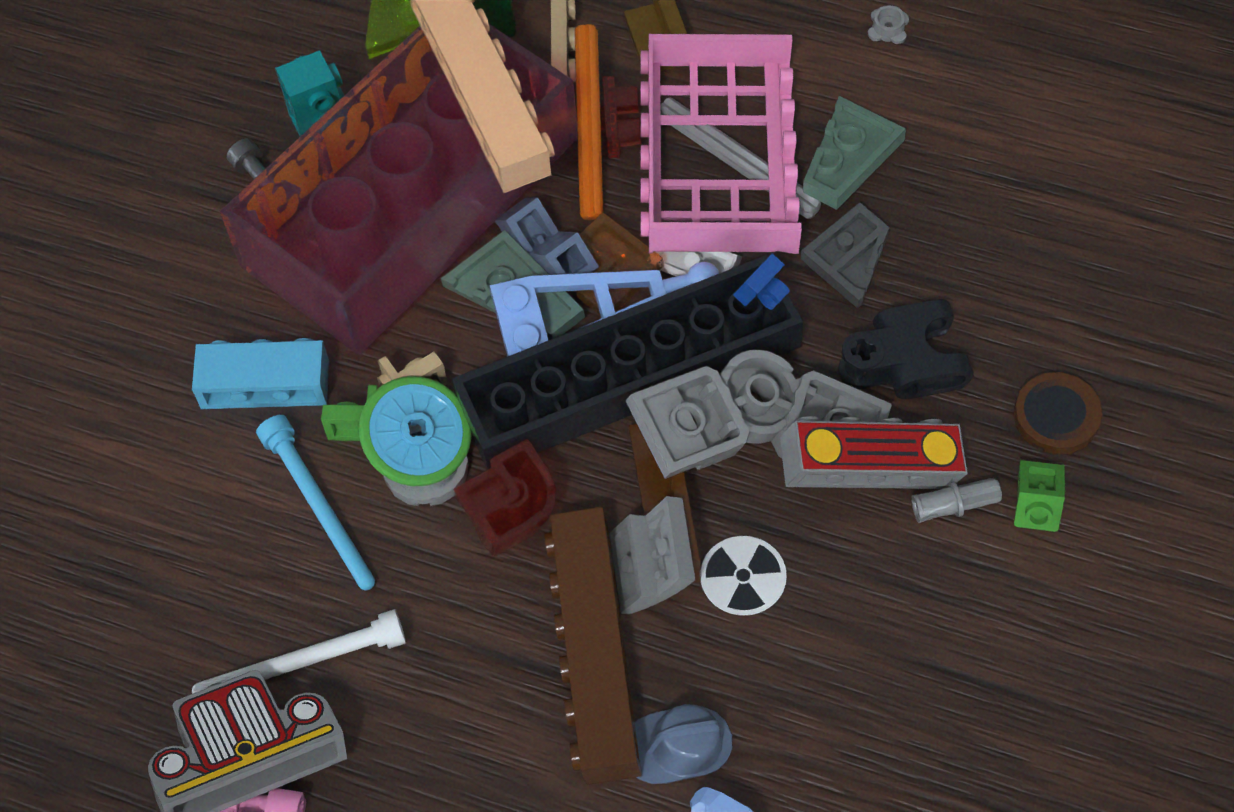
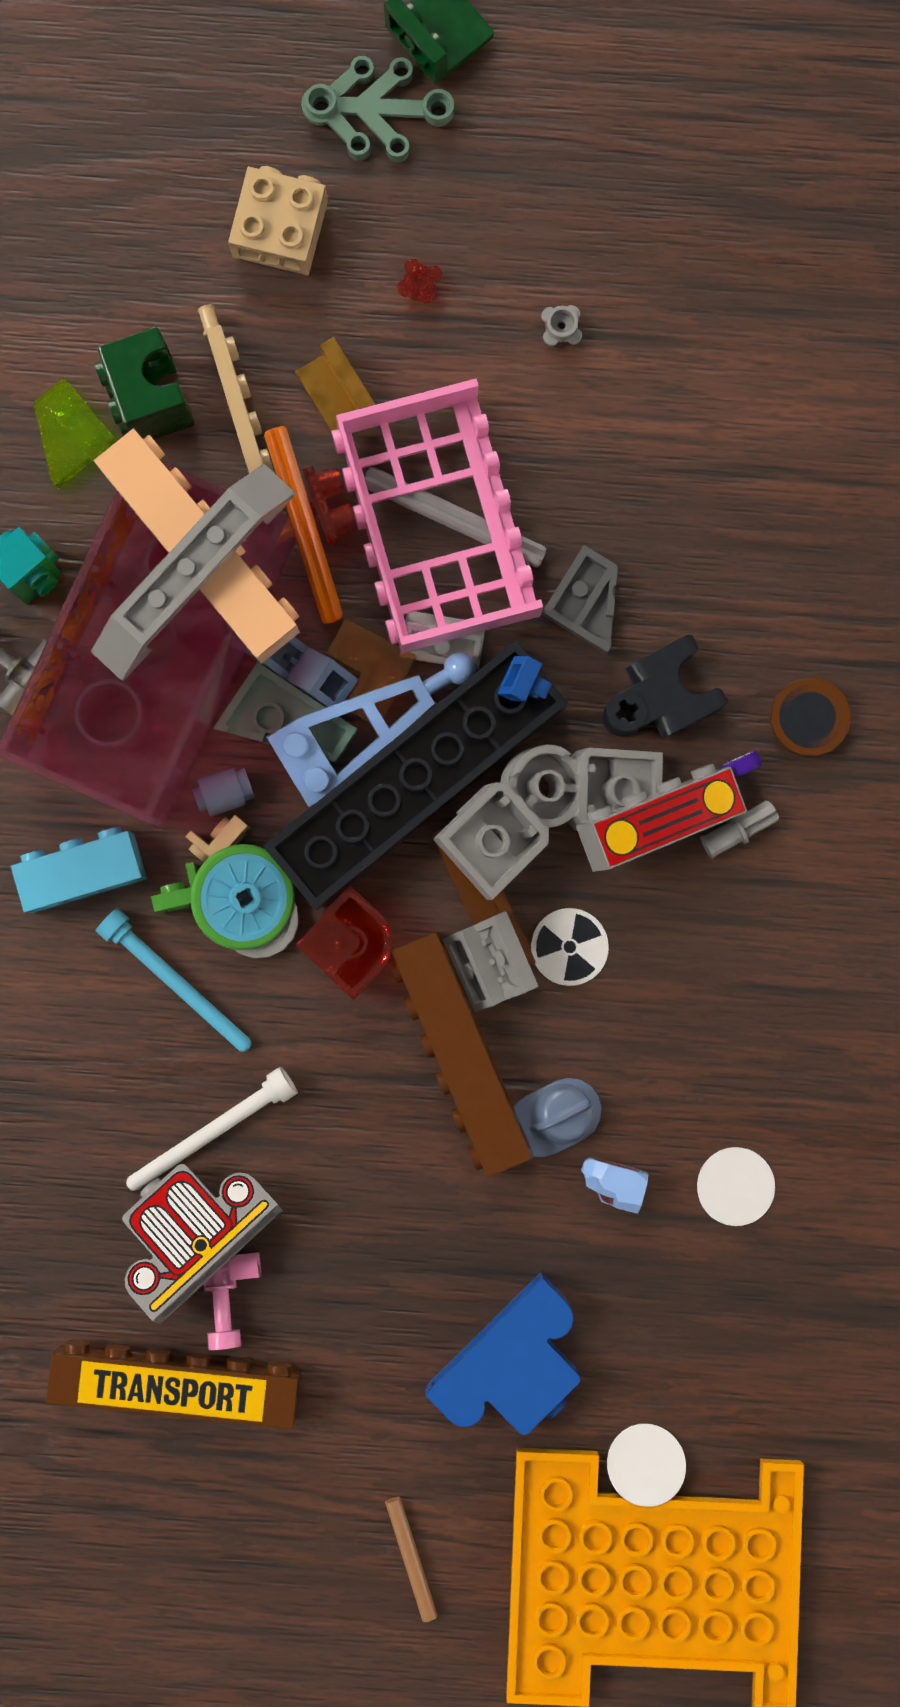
camera: 20 degrees left, 25 degrees up
sand green wing [803,96,906,210] -> none
bright green bracket [1014,460,1065,532] -> none
none -> light grey slope [91,464,296,681]
none -> sand blue brick [192,767,255,817]
none -> dark purple tile [719,750,762,778]

